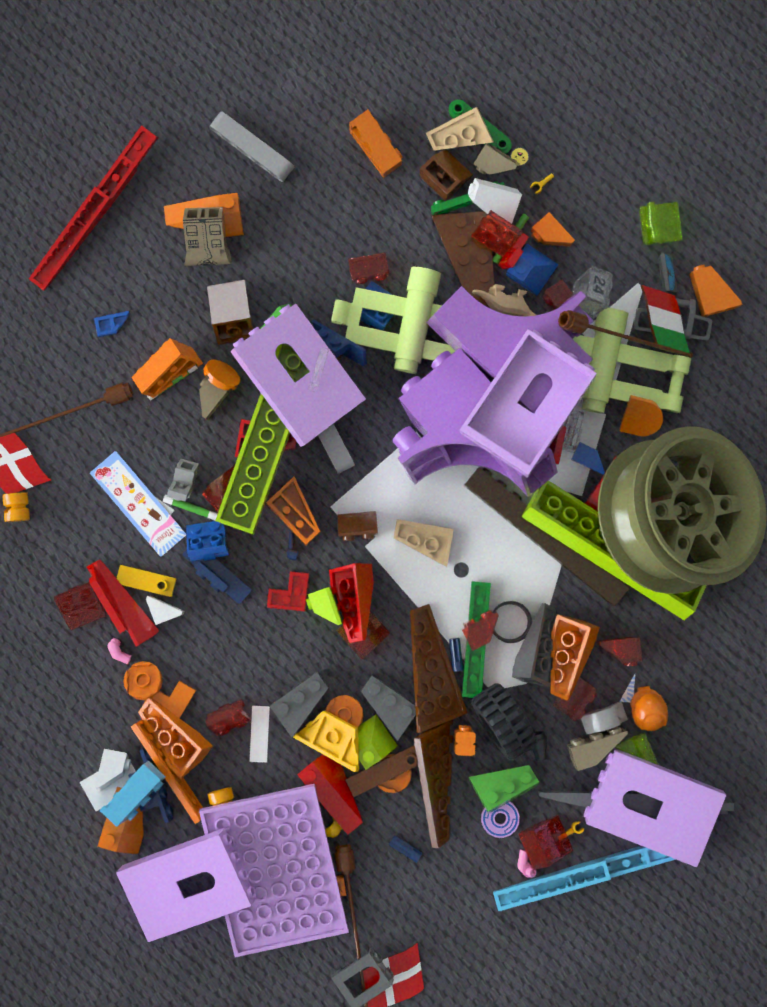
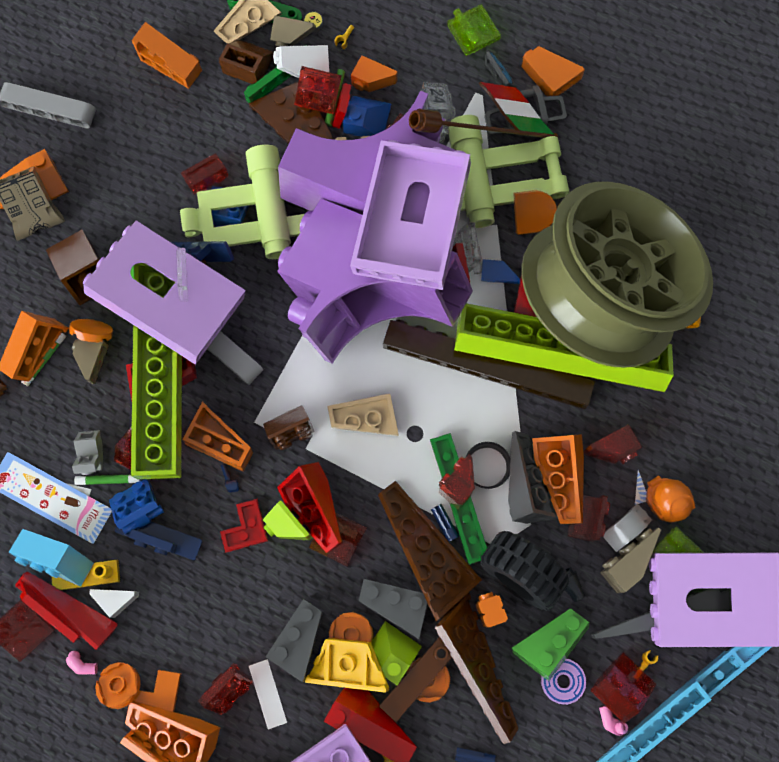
camera: 20 degrees left, 10 degrees down
none -> medium azure wedge [9,529,94,587]

